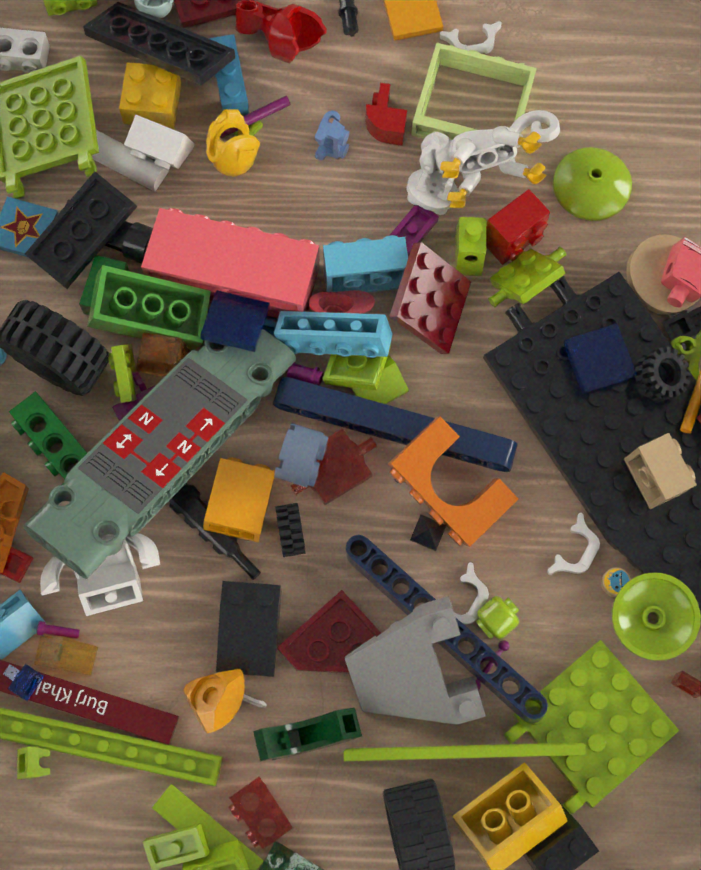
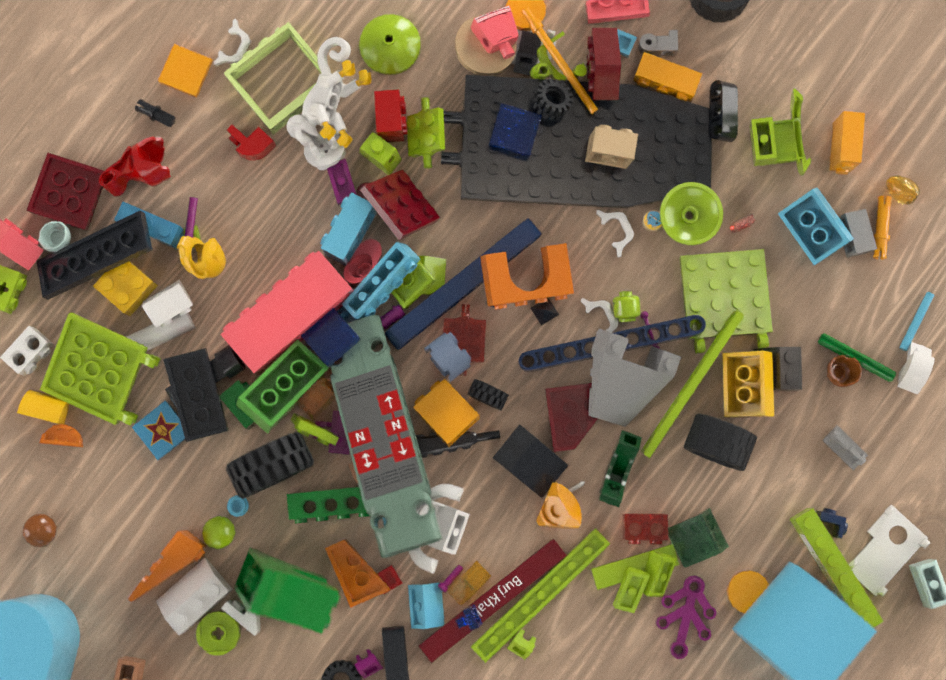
camera: 50 degrees left, 10 degrees up
medium blue piece [315,111,350,160] -> none

